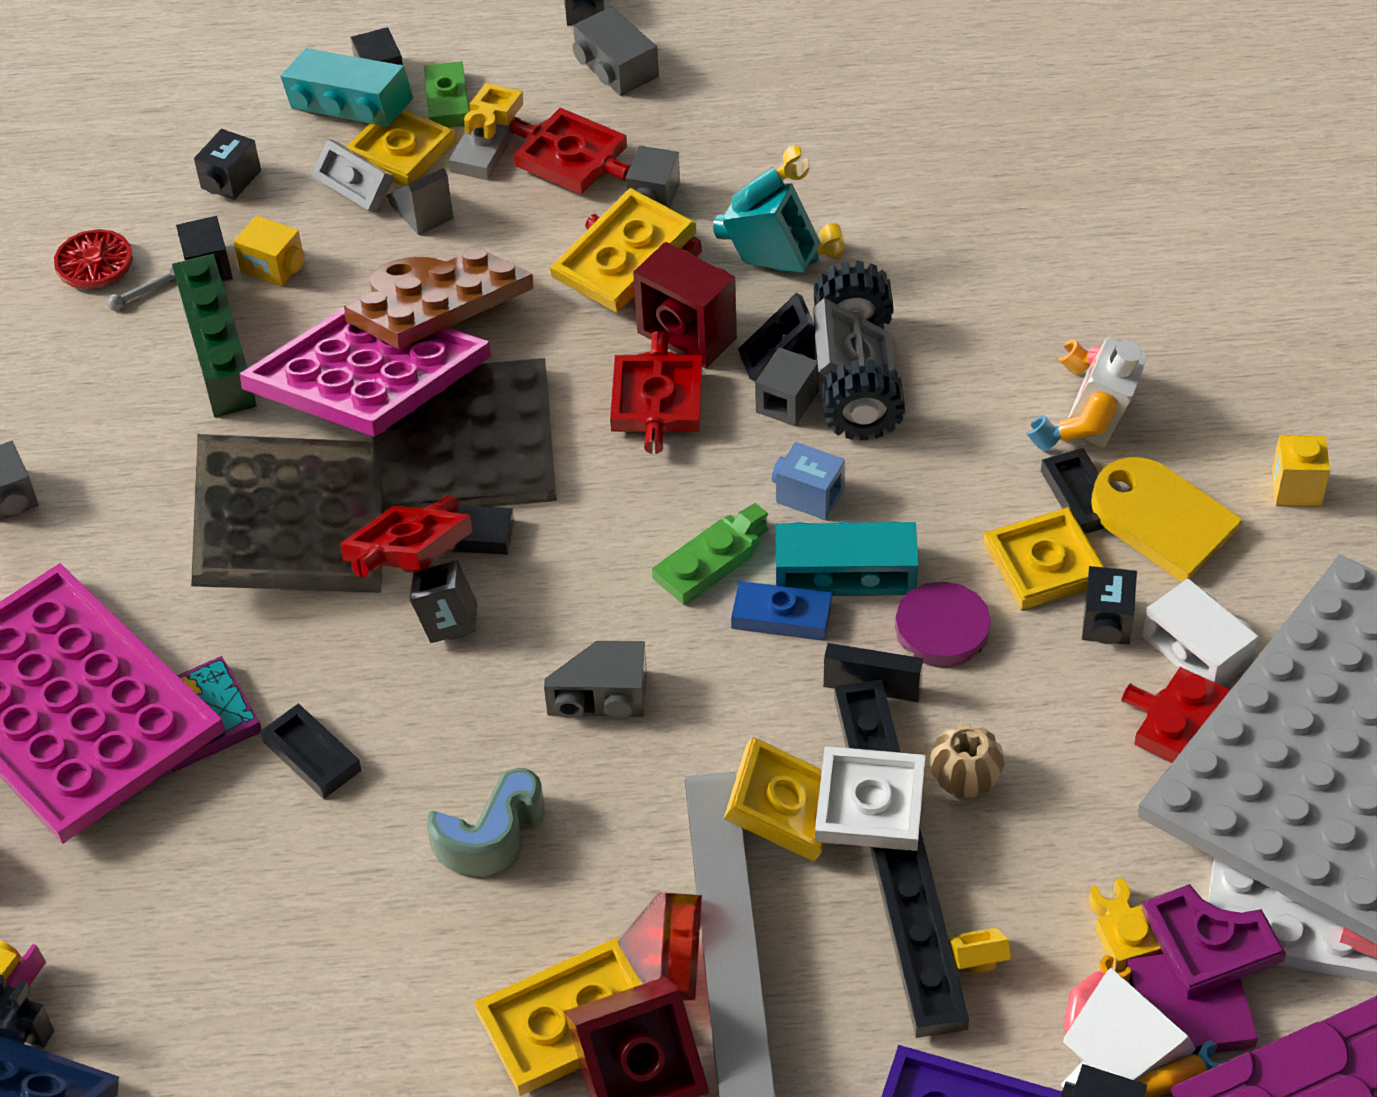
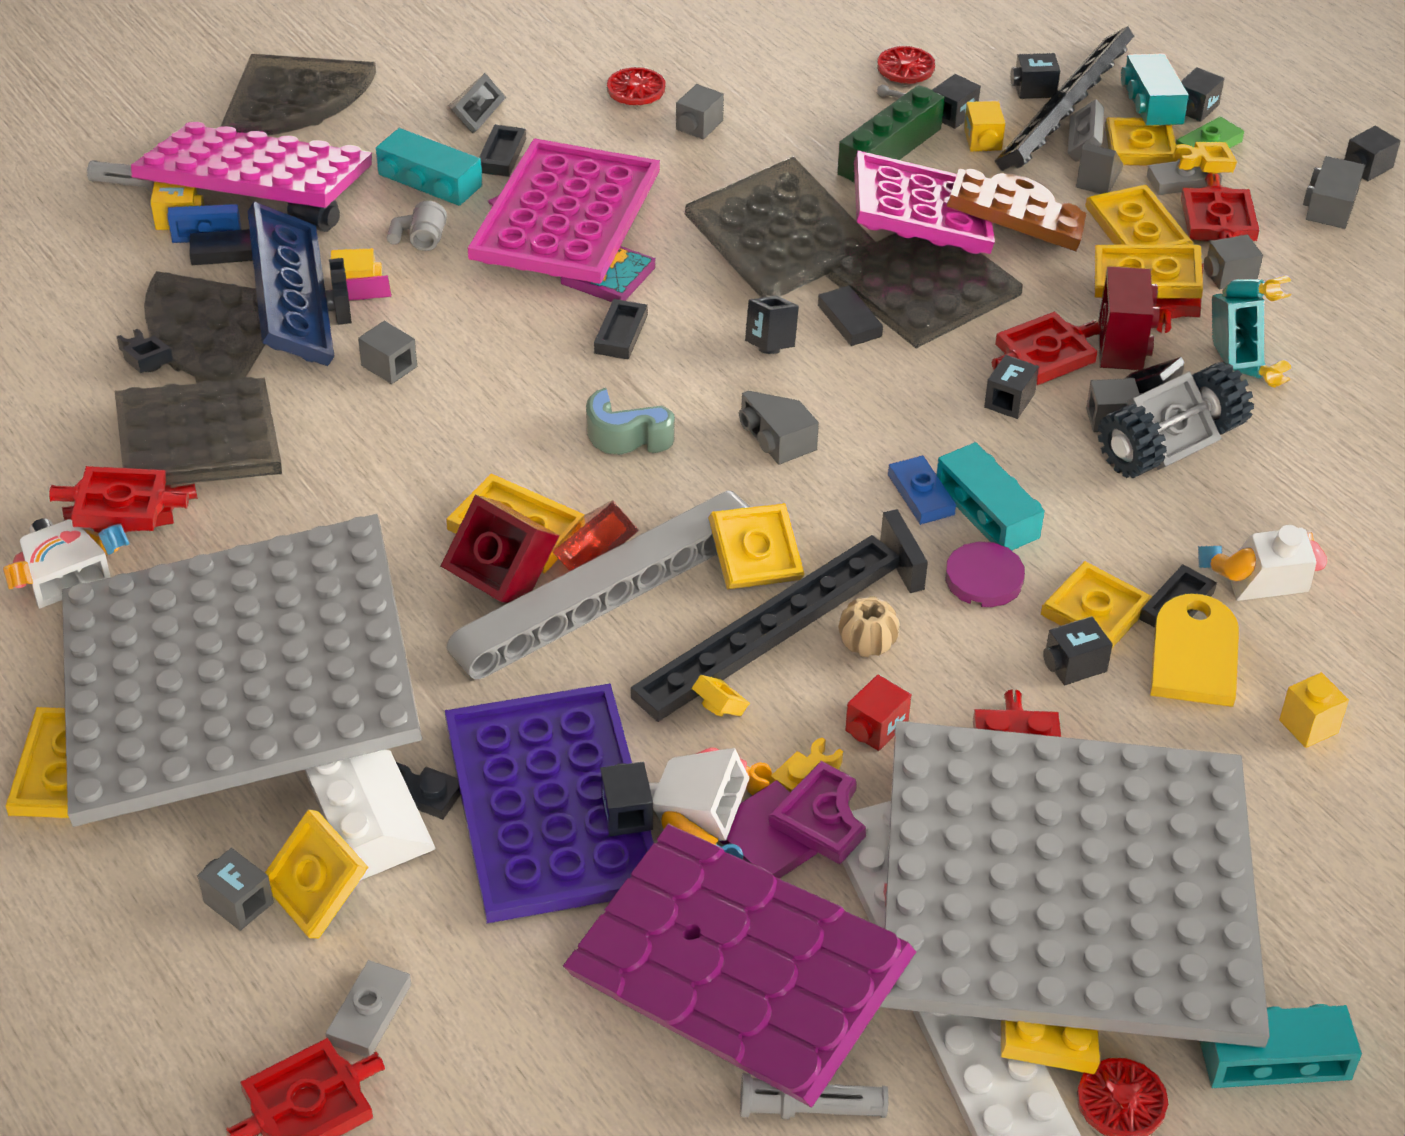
camera: 55 degrees right, 5 degrees down
red plate [340,495,473,578] -> none
bright green hinge [652,503,769,605] -> none
medium blue brick [772,442,845,520] -> none
white plate [815,746,925,851] -> none
white brick [1142,578,1258,686] -> none
none -> dark grey brick [358,320,418,384]
none -> red brick [845,674,912,751]
none -> black brick [984,355,1039,419]
none -> plate [995,26,1134,171]
none -> yellow tile [1085,184,1193,245]

